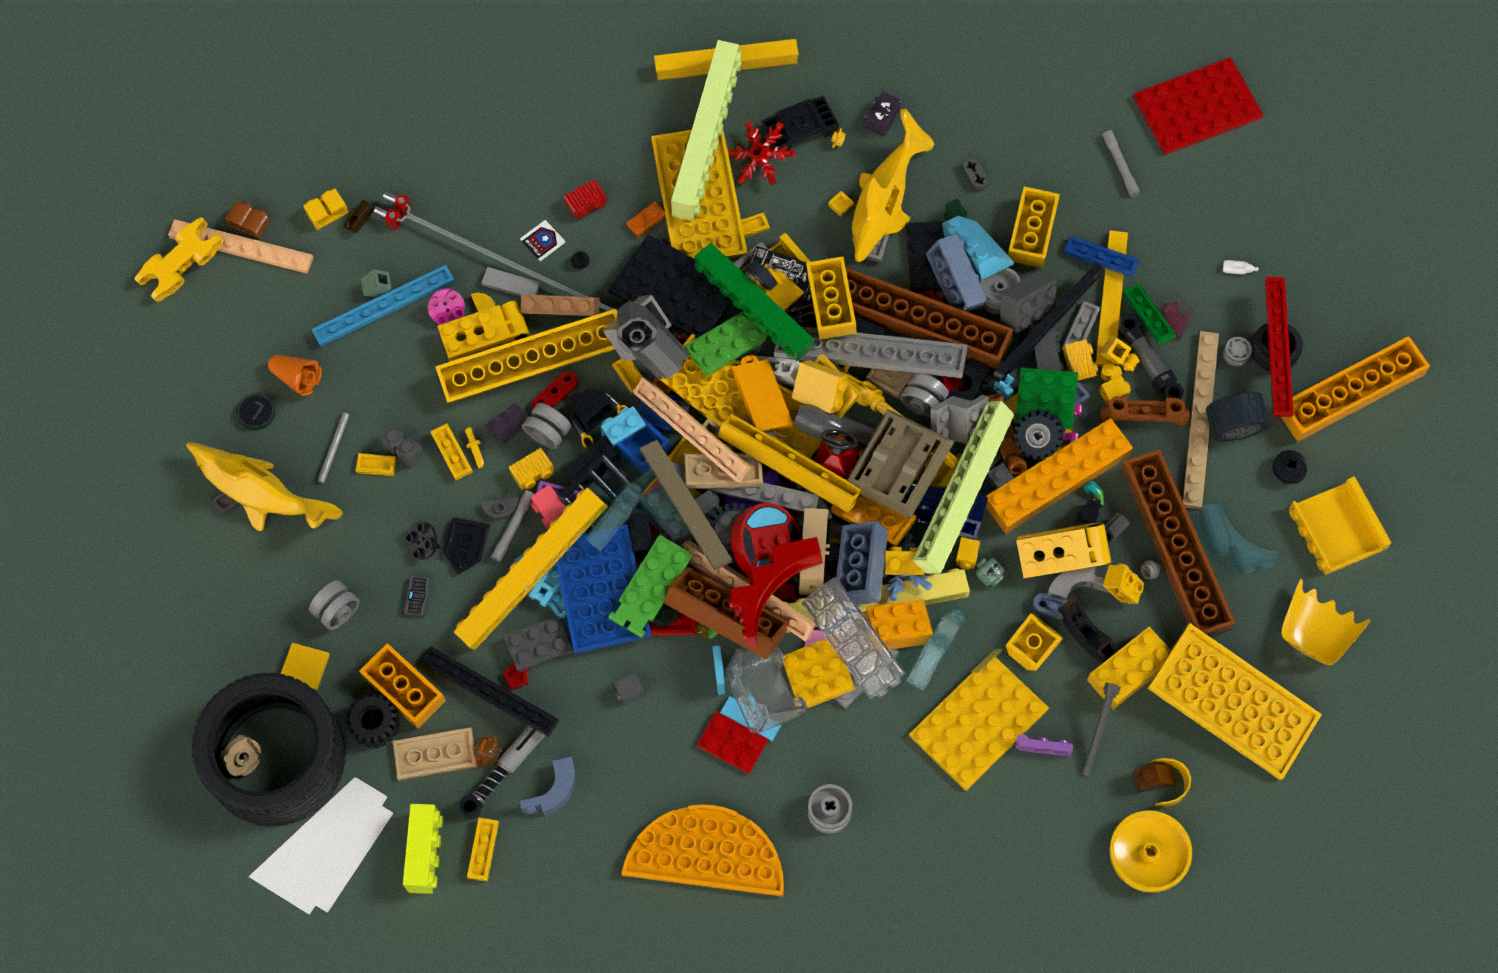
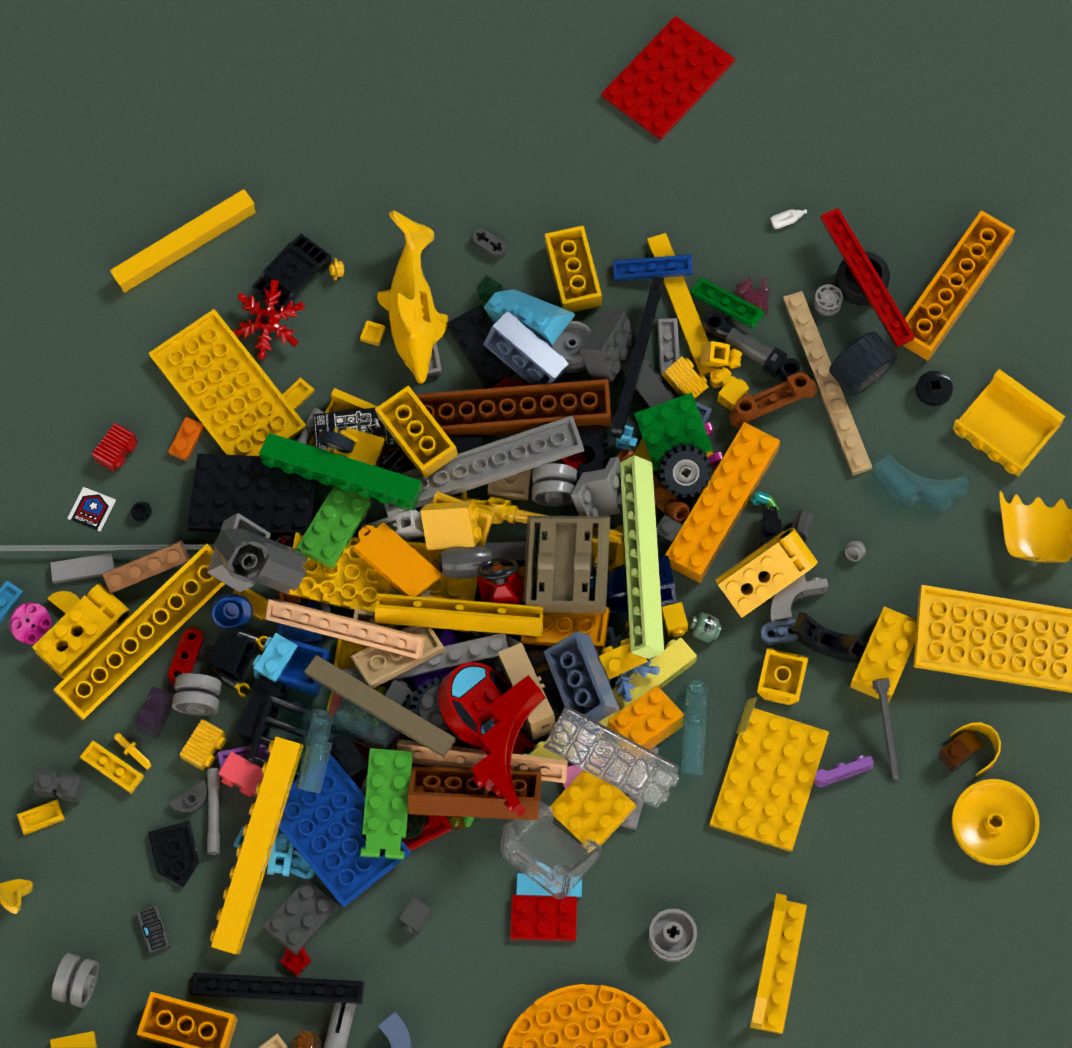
camera: 25 degrees left, 0 degrees up
black plate [405,521,441,560] -> none
yellowish green brick [671,40,742,221] -> none
medium azure tile [712,645,726,695] -> none
clear purple brick [864,91,902,137] -> none
light grey piece [1102,130,1140,197] -> none
yellow brick [1103,563,1144,604] -> none
dark orange brick [1121,449,1236,637] -> none
none -> blue hat [211,594,253,630]
none -> yellow plate [750,893,807,1034]

